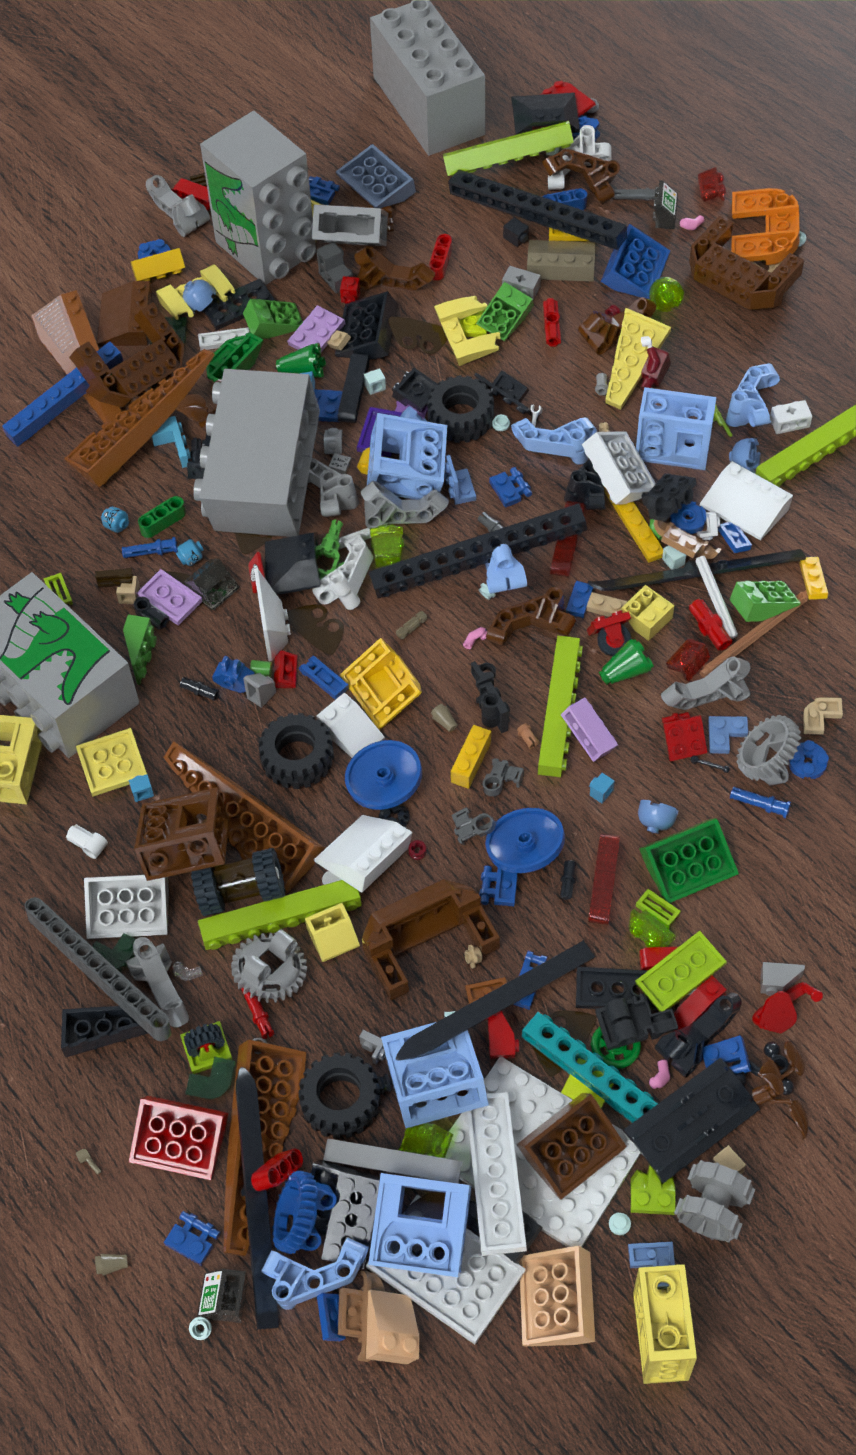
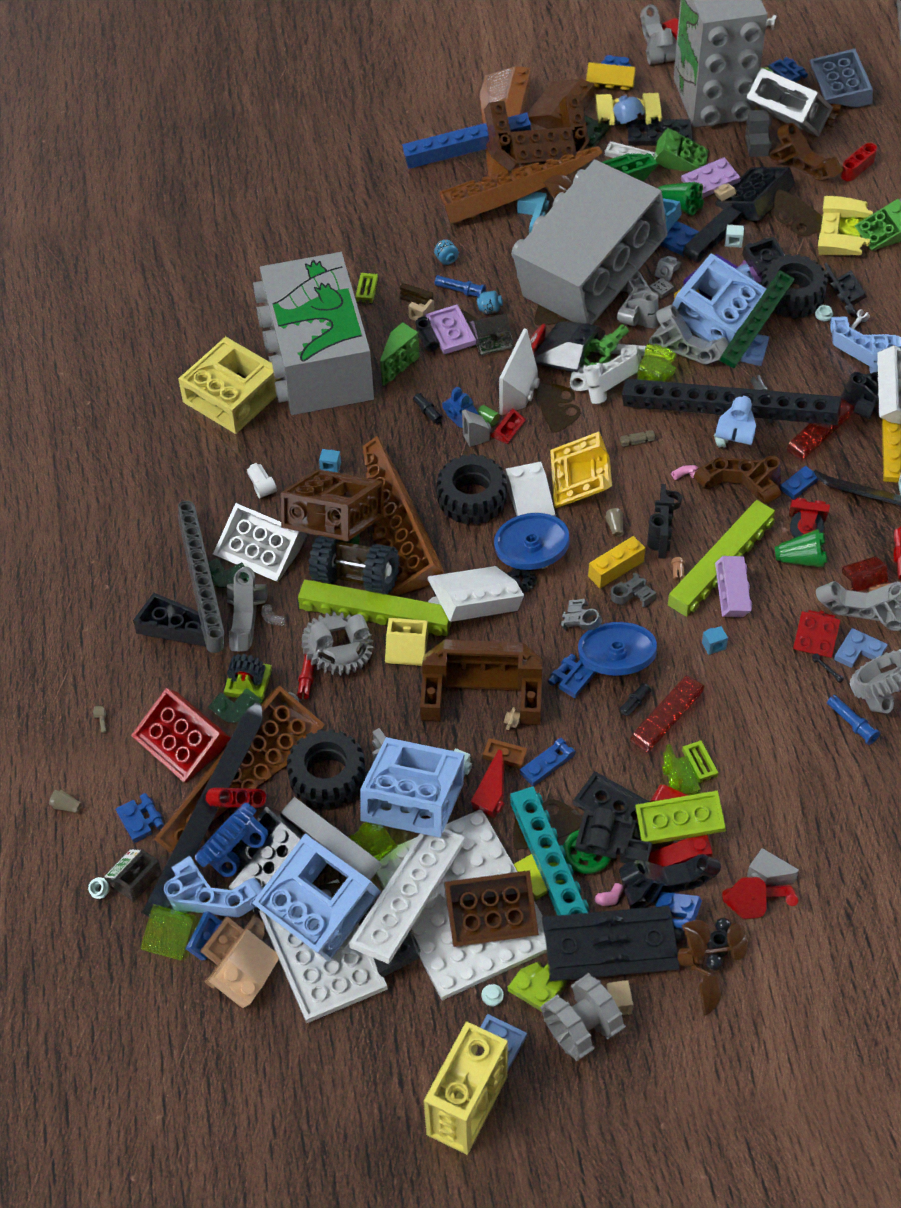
camera: 30 degrees right, 5 degrees down
light yellow plate [76,728,147,797] -> none
green beam [138,496,186,538] -> none
blue plate [299,656,349,700] -> none
red brick [340,276,361,304] -> none
black piece [396,940,595,1061] -> none
dark red bush [408,840,426,860] -> none
blue plate [489,467,532,508] -> none
light nougat slope [519,1246,595,1346] -> none
tan plate [586,592,627,617] -> none
light yellow slope [621,585,674,641] -> none
medium blue cylinder [638,800,679,834] -> none
green slope [639,818,739,903] -> none
none -> clear neon green bracket [140,904,195,960]
none -> dark green plate [719,270,794,369]

